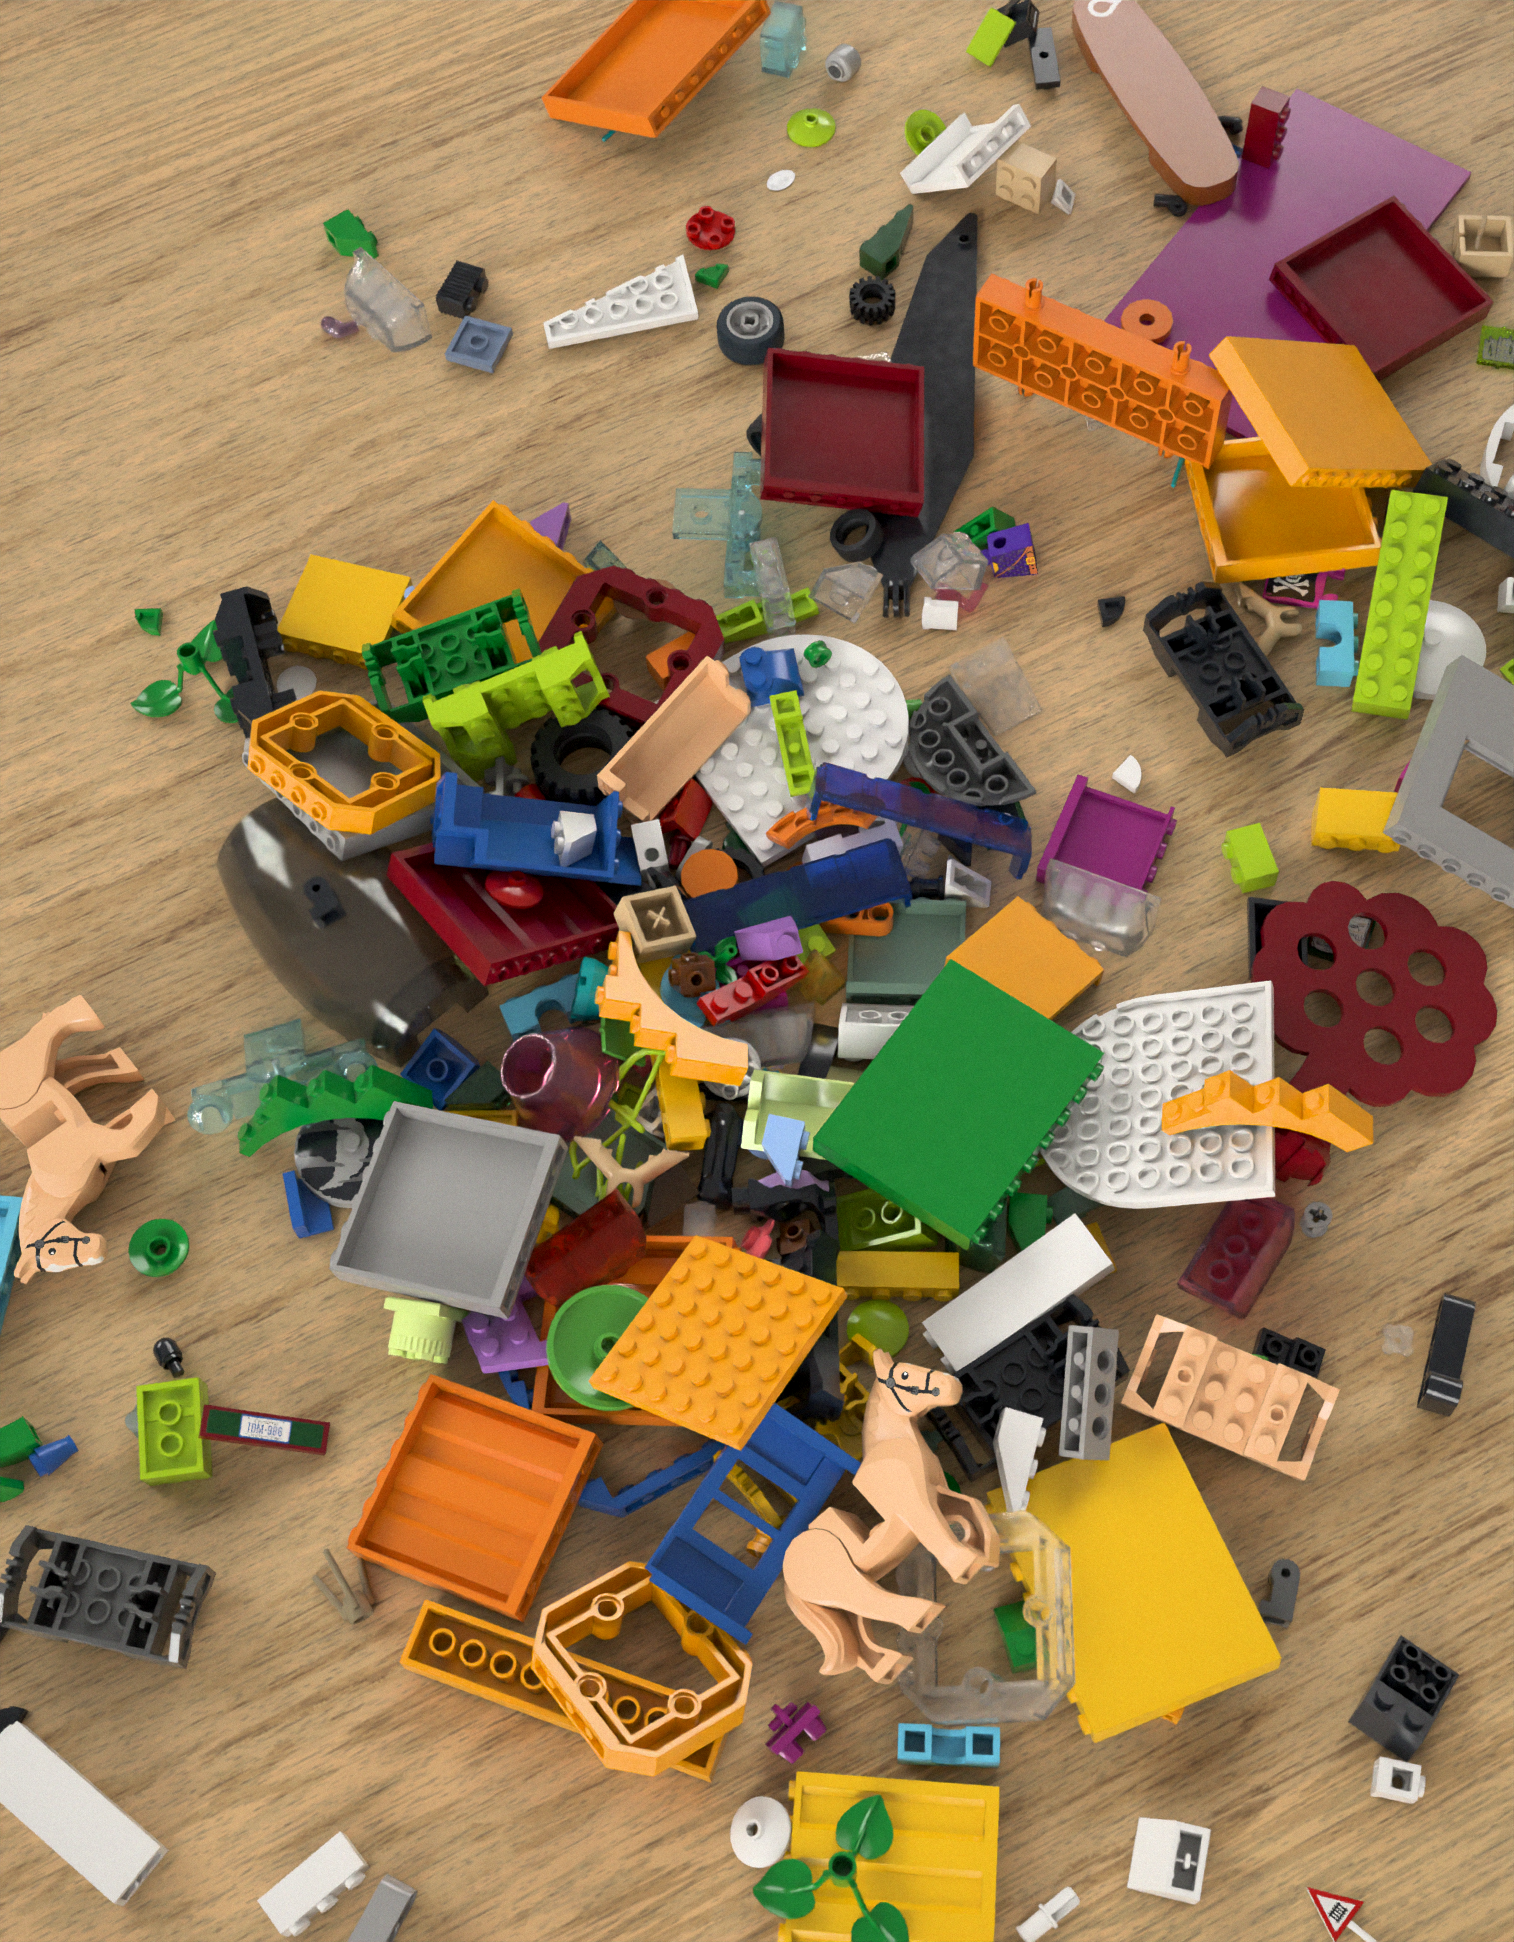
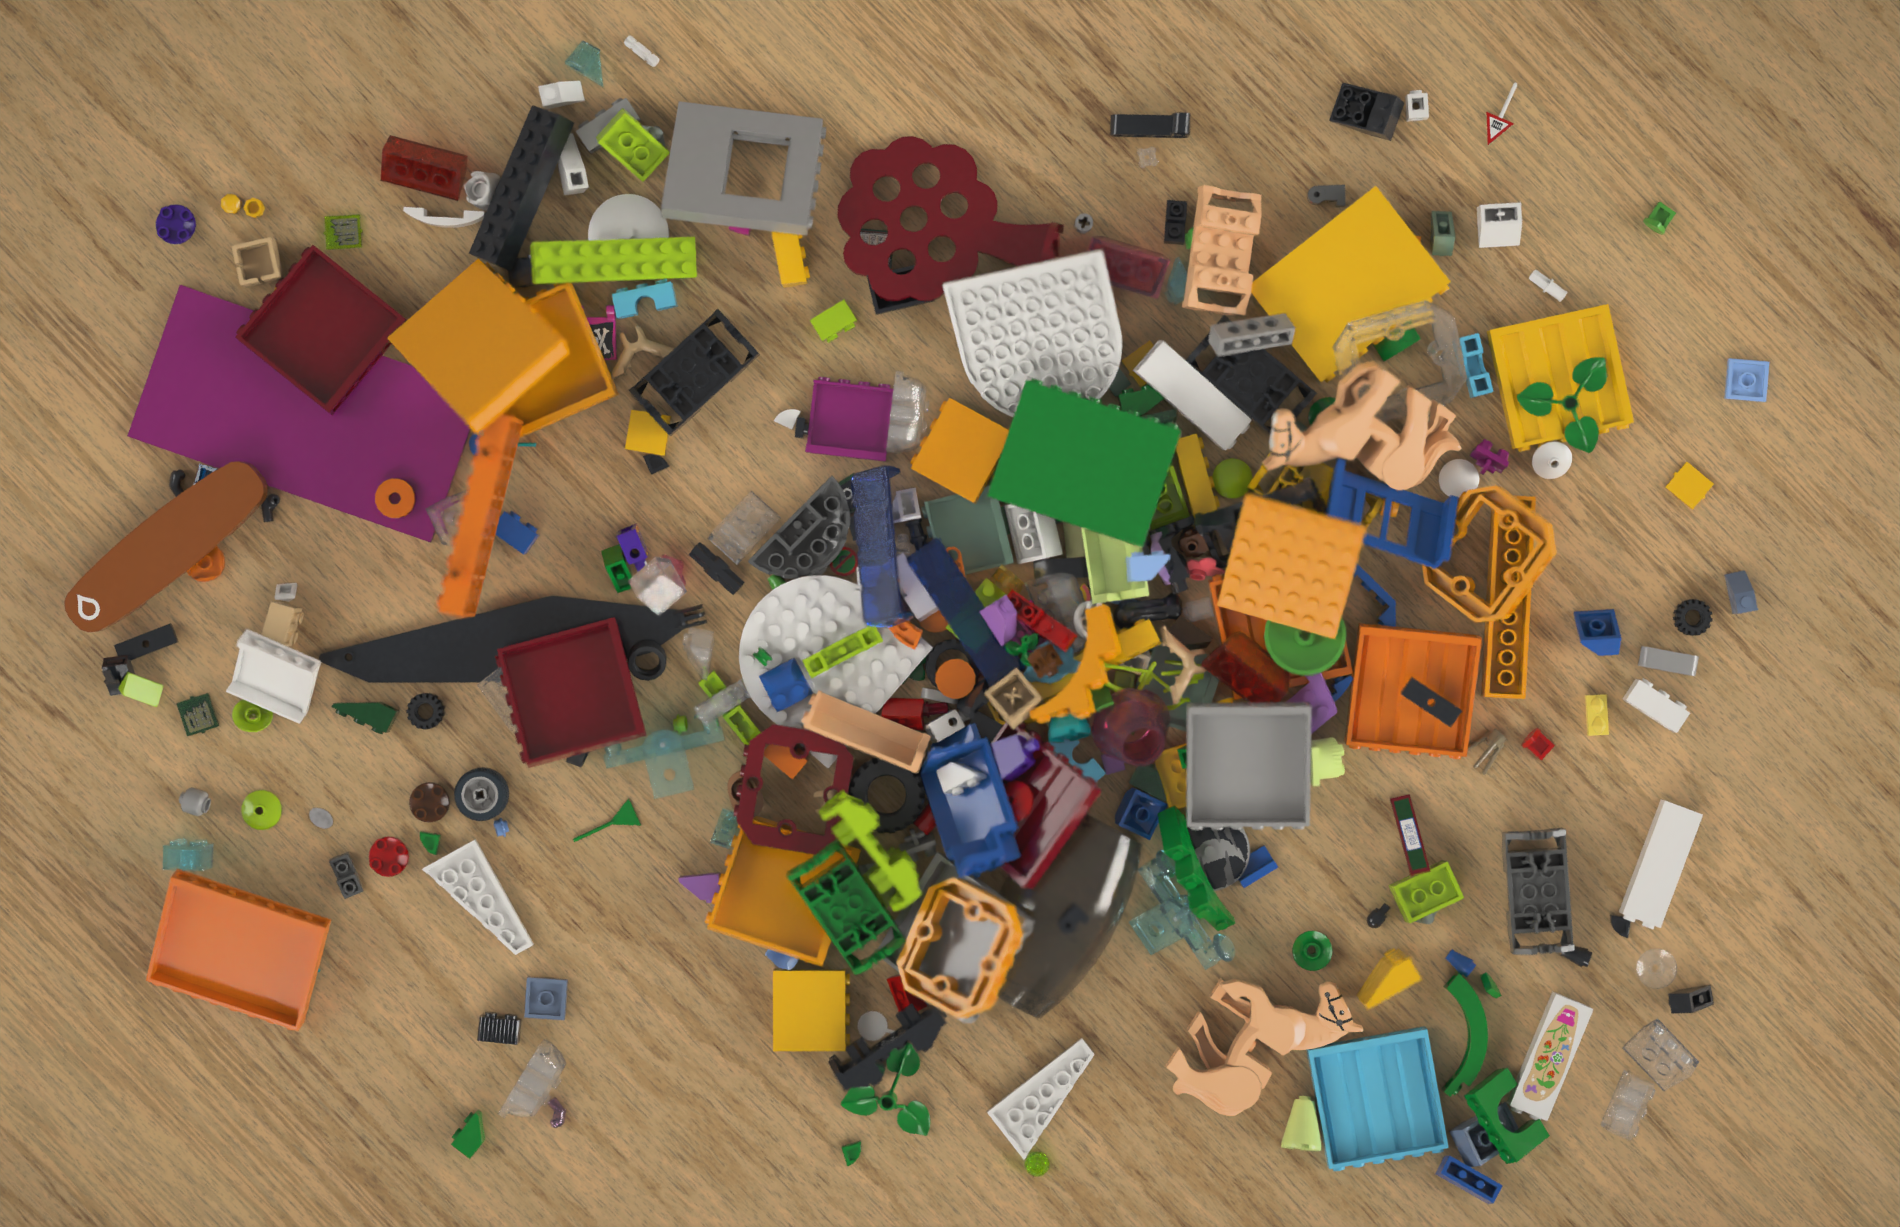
camera: 110 degrees left, 25 degrees up
white tile [922,597,959,630] -> none
white slope [993,1407,1046,1517] -> none
light orange arch [1162,1070,1374,1152] -> none
dark red brick [1242,86,1291,169] -> none
none -> piece [176,693,219,737]
none -> orange tile [187,546,225,582]
none -> dark grey slope [329,852,364,899]
none -> reddish brown dish [409,782,450,823]
none -> medium blue plate [494,818,509,837]
none -> blue brick [496,510,540,555]
none -> green piece [573,798,641,842]
none -> yellow tile [625,409,672,456]
none -> black piece [689,542,745,595]
none -> black plate [795,417,809,439]
none -> white wing [987,1038,1095,1160]
none -> torso [989,735,1040,781]
none -> clear neon green plate [1024,1152,1050,1177]
none -> clear light blue slope [1164,257,1187,306]
none -> yellow slope [1356,948,1421,1009]
none -> black tile [1400,676,1462,727]
none -> sand green slope [1430,211,1455,256]
none -> white dish [1439,459,1479,498]
none -> red tile [1521,727,1555,760]
none -> blue slope [1573,609,1621,656]
none -> light yellow tile [1585,694,1609,736]

